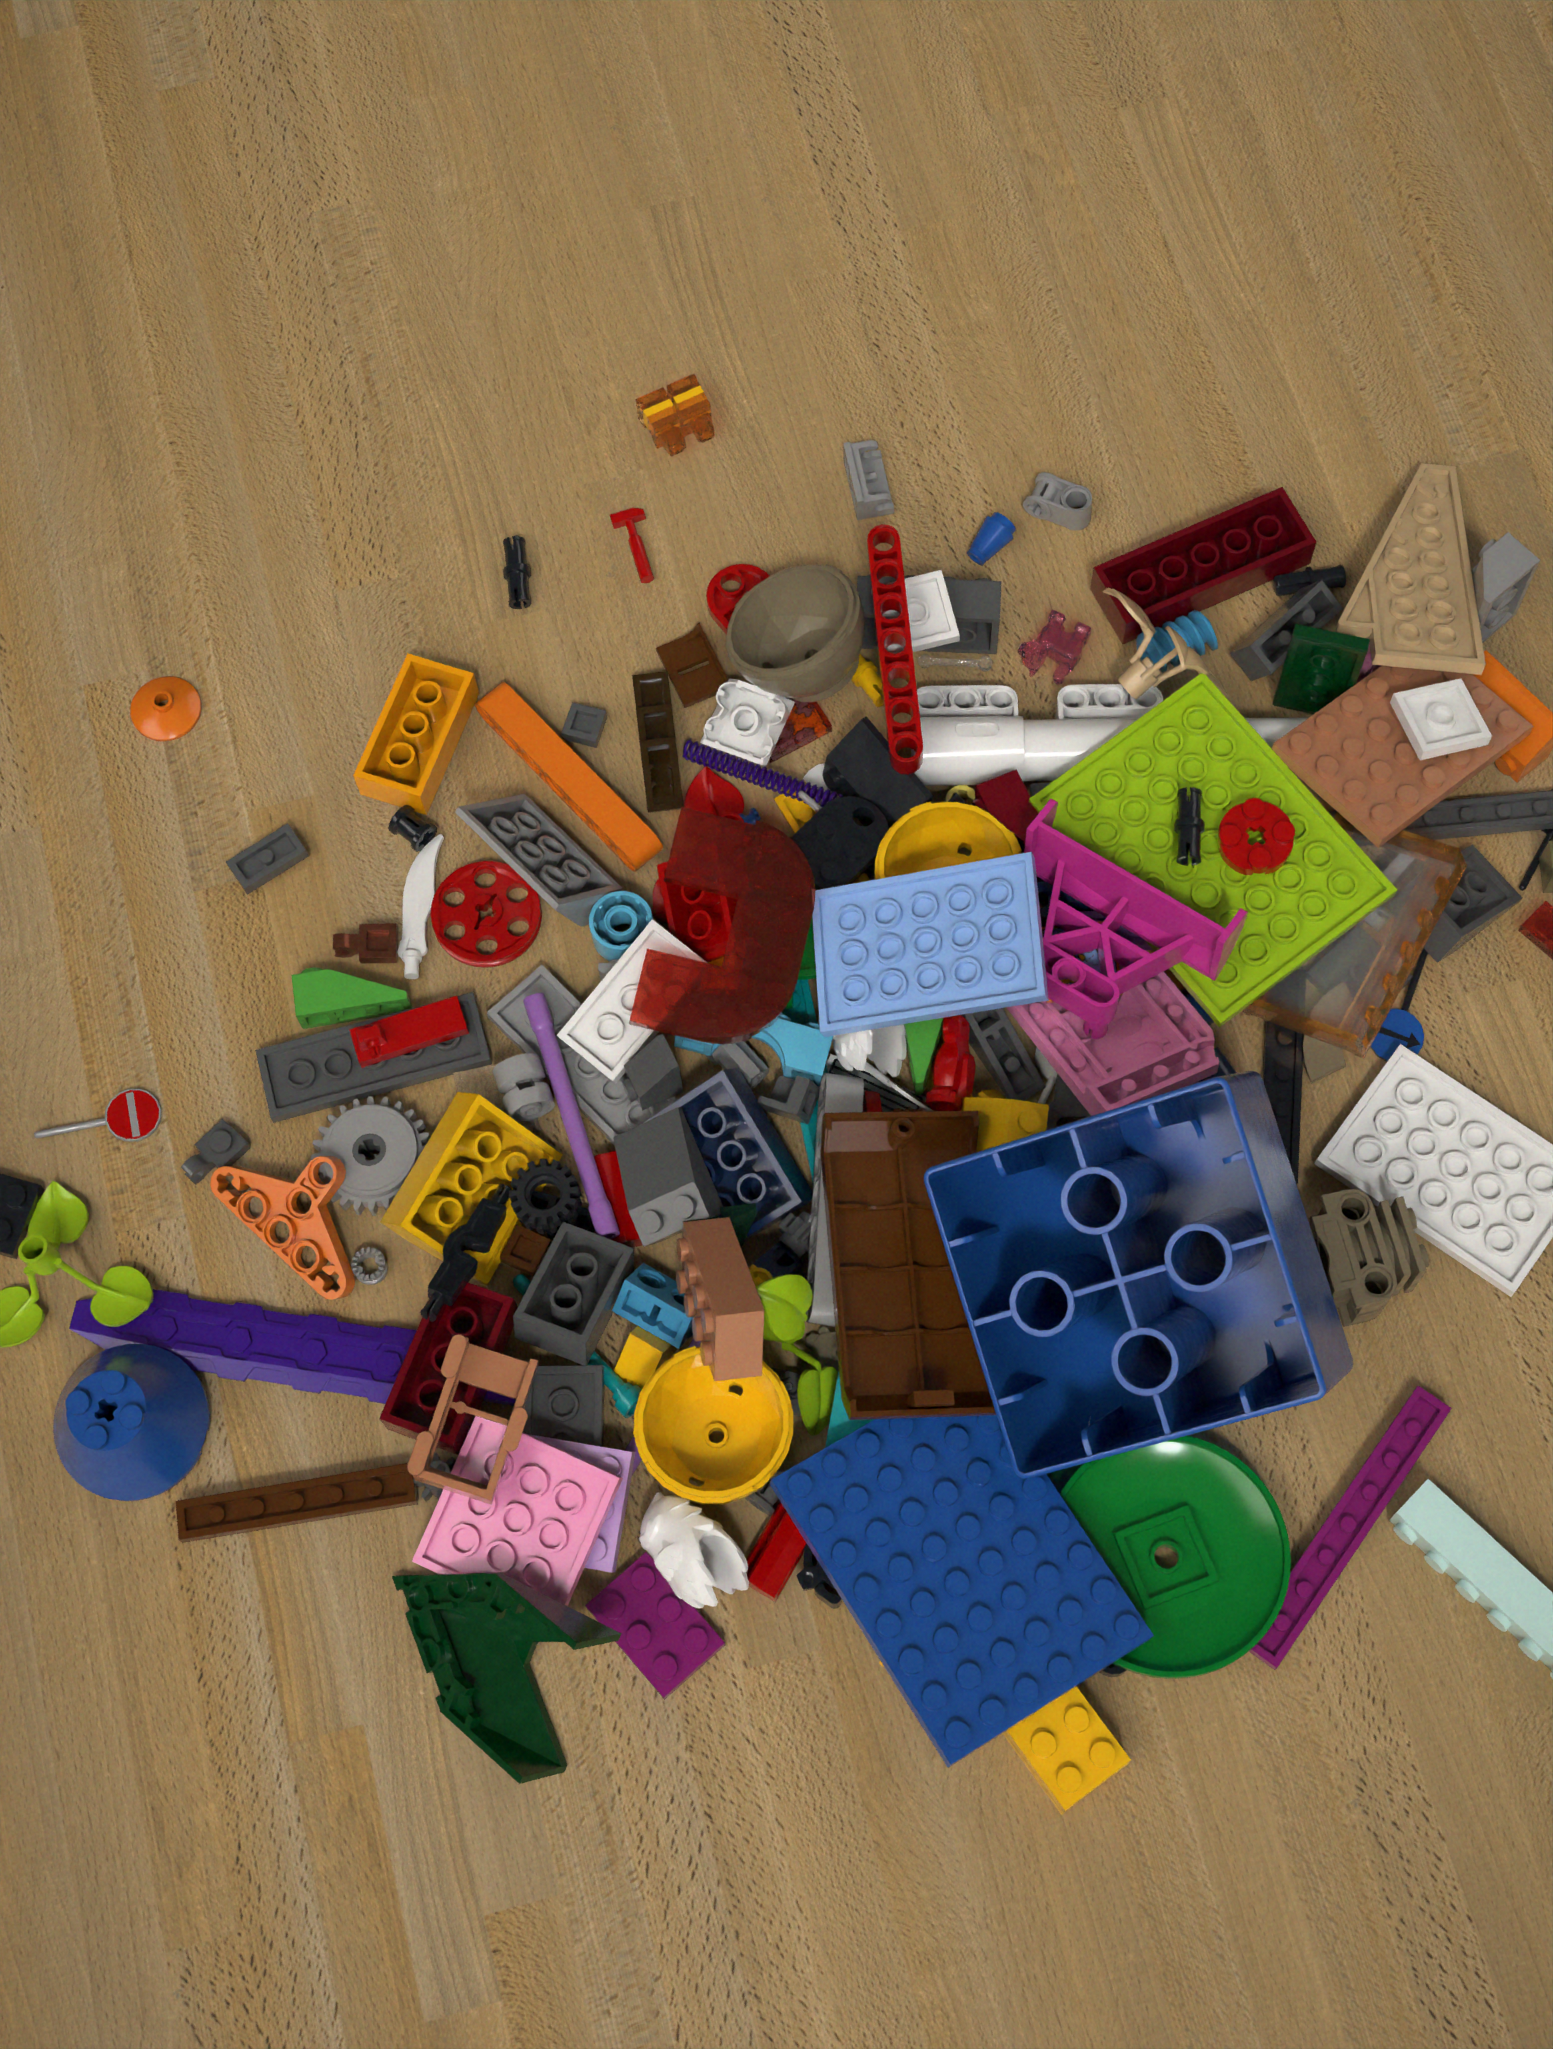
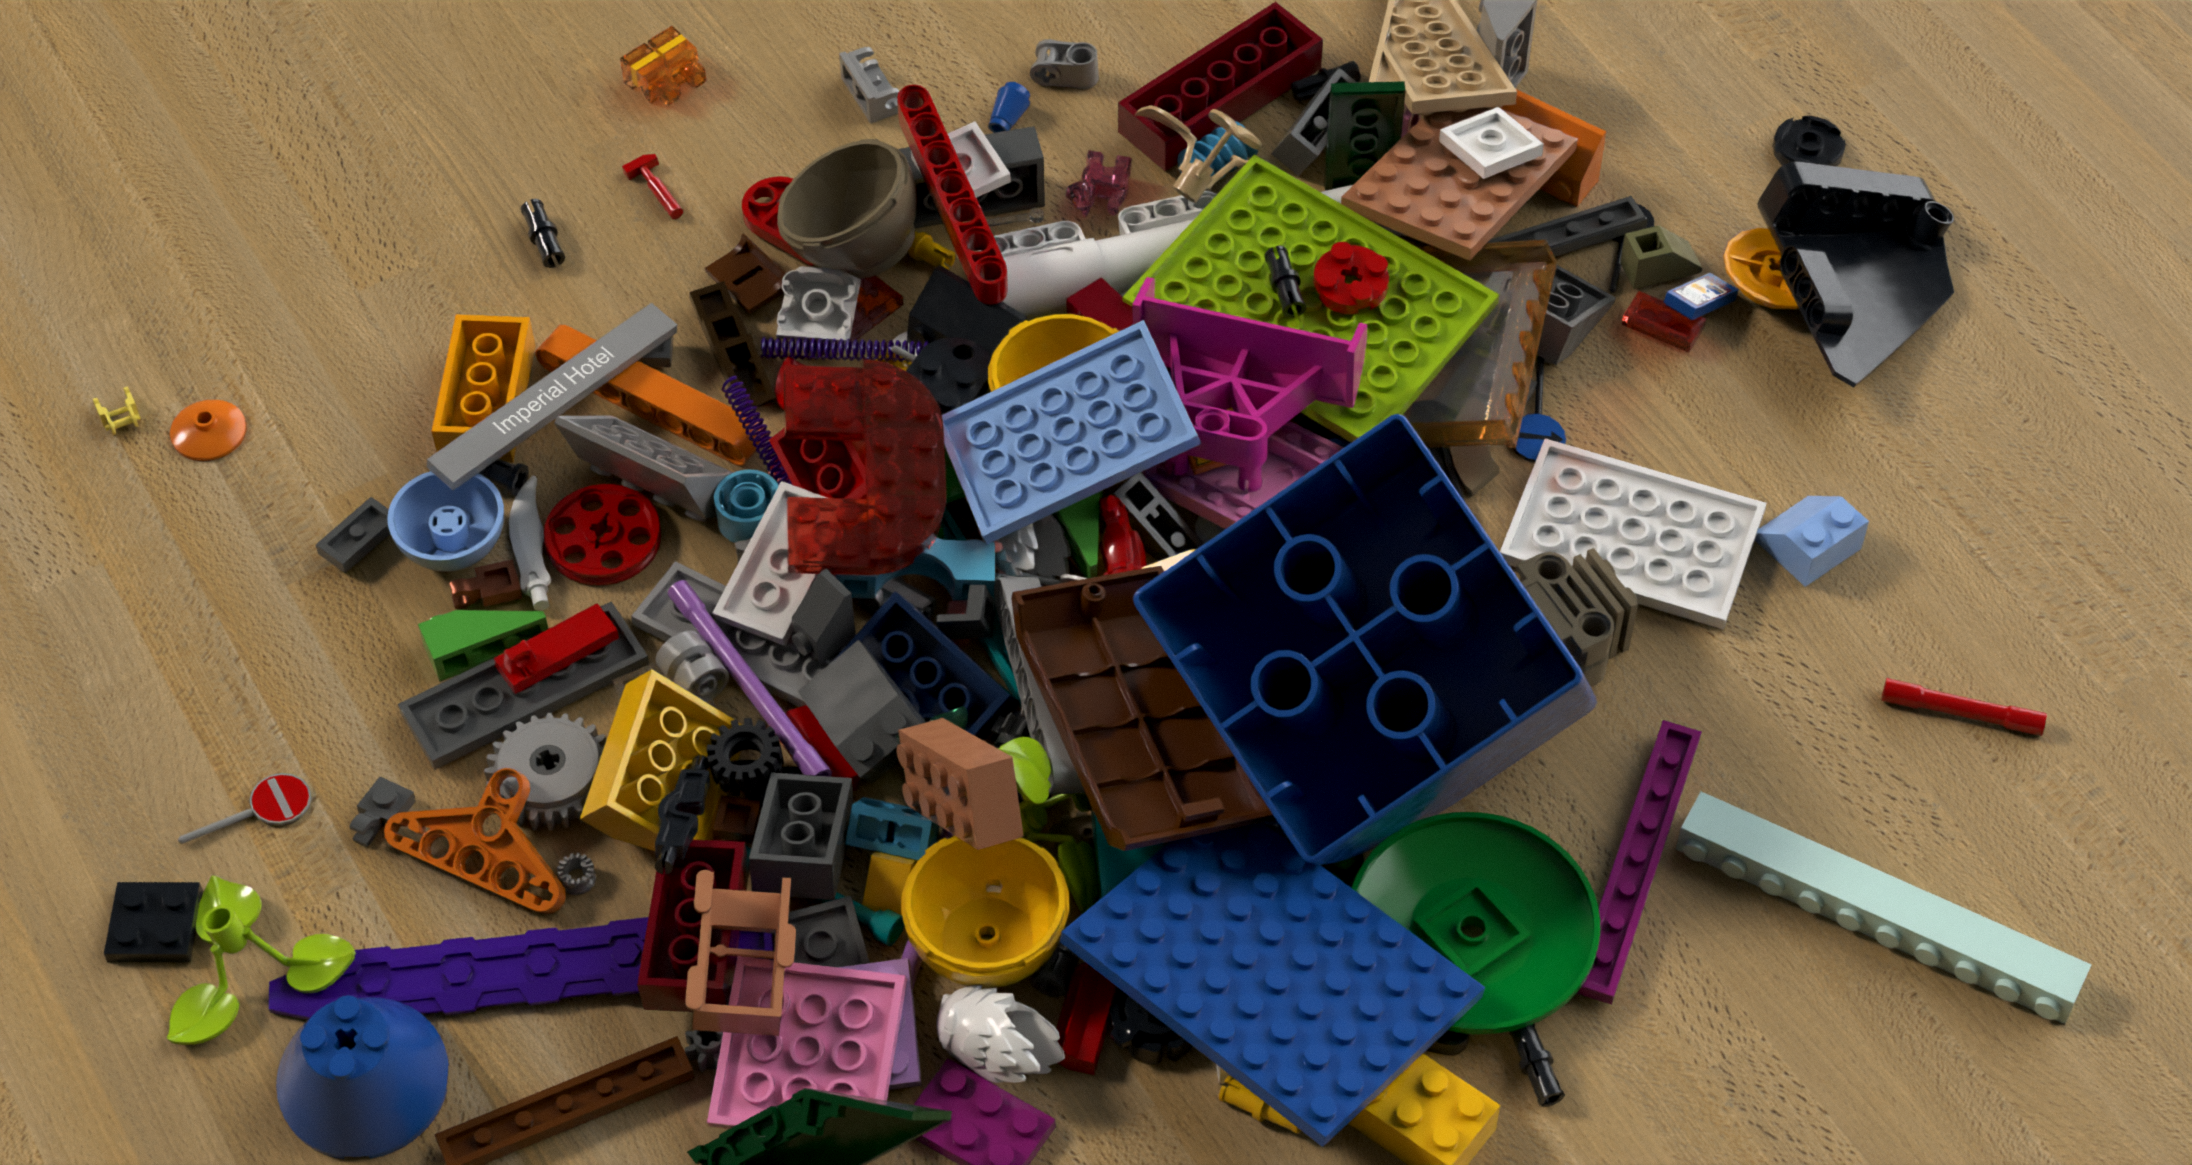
camera: 20 degrees left, 15 degrees down
none -> light yellow piece [93,386,141,436]
none -> light blue piece [388,471,504,572]
none -> light grey tile [427,303,677,490]
none -> dark purple piece [721,376,792,485]
none -> black pin [1509,1024,1565,1107]

